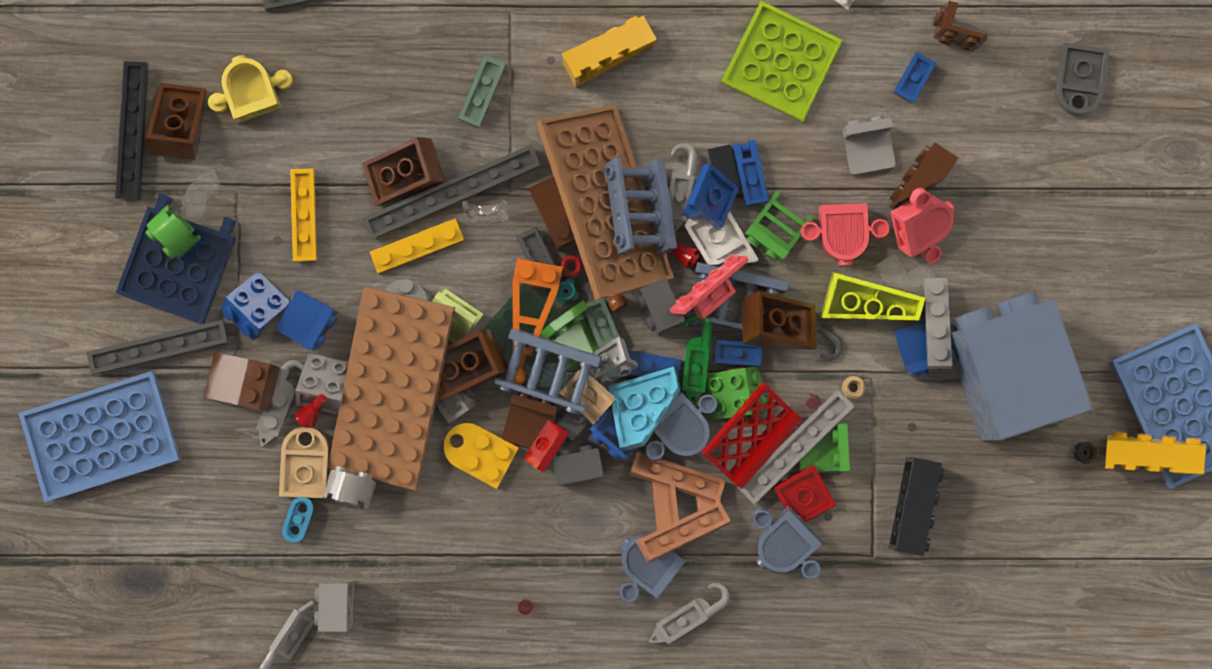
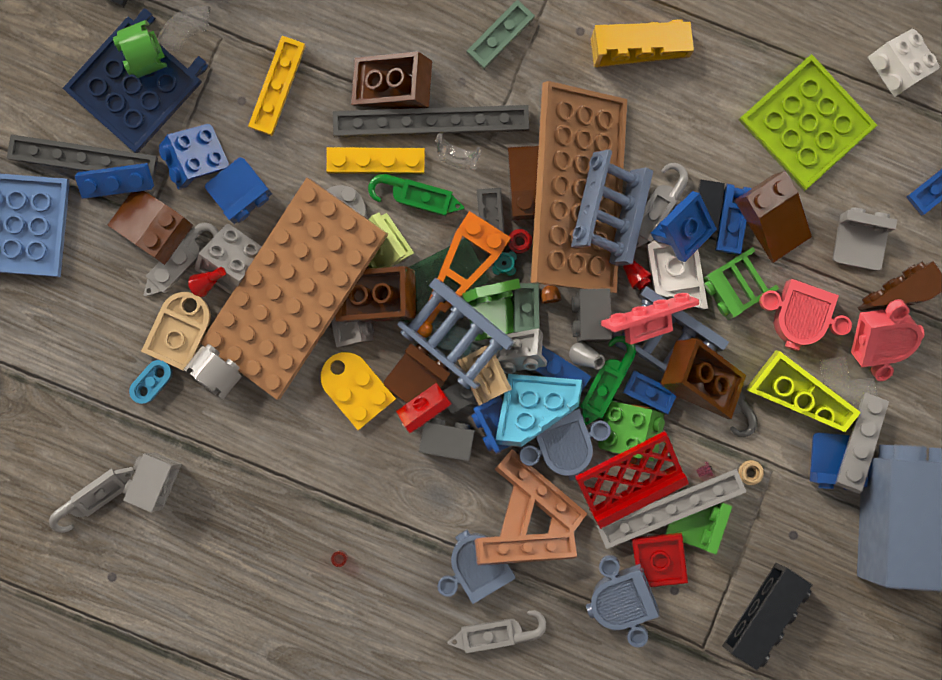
camera: 20 degrees right, 0 degrees up
none -> blue plate [75,163,154,199]
none -> green plate [368,174,465,217]
none -> light grey cone [569,342,605,370]
none -> reddish brown slope [734,171,812,263]

